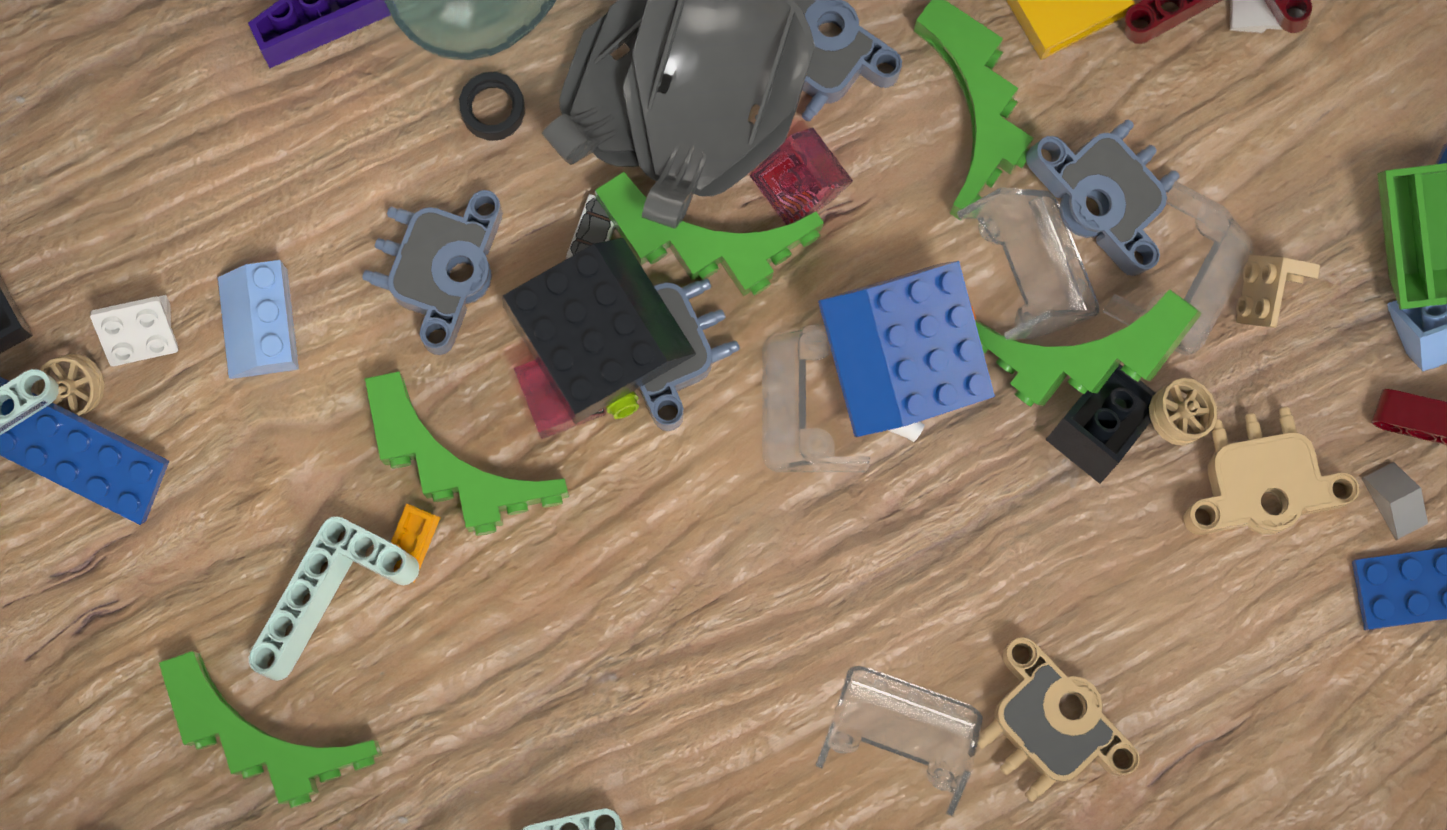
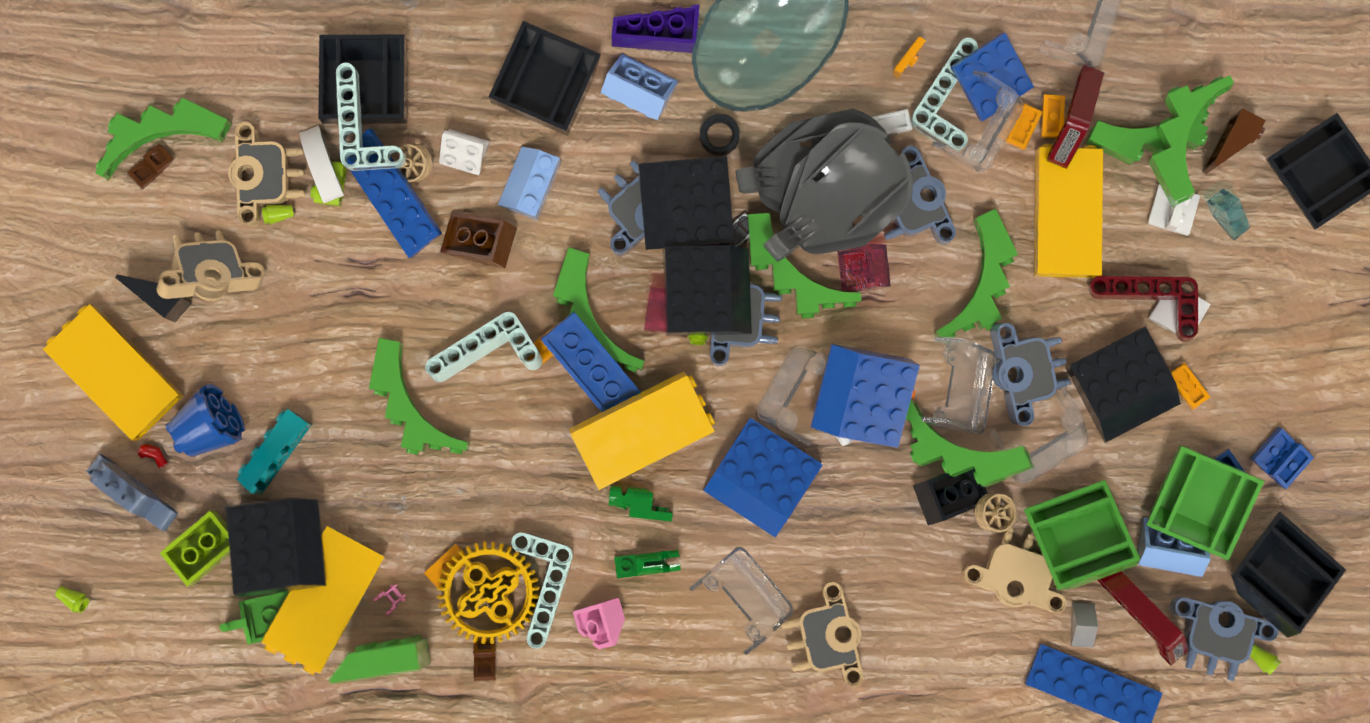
camera: 30 degrees right, 5 degrees up
tan bracket [1236,255,1320,328] -> none
none -> reddish brown slope [440,212,517,268]
none -> black slope [488,21,601,136]
none -> blue plate [540,311,641,412]
none -> yellow brick [569,371,715,490]
none -> light blue slope [600,54,678,120]
none -> green plate [609,485,673,522]
none -> green plate [614,550,681,579]
none -> black slope [638,156,734,250]
none -> blue slope [703,418,823,537]
none -> bright green slope [1024,480,1140,590]
none -> black slope [1065,326,1181,443]
none -> light orange plate [1170,363,1210,410]

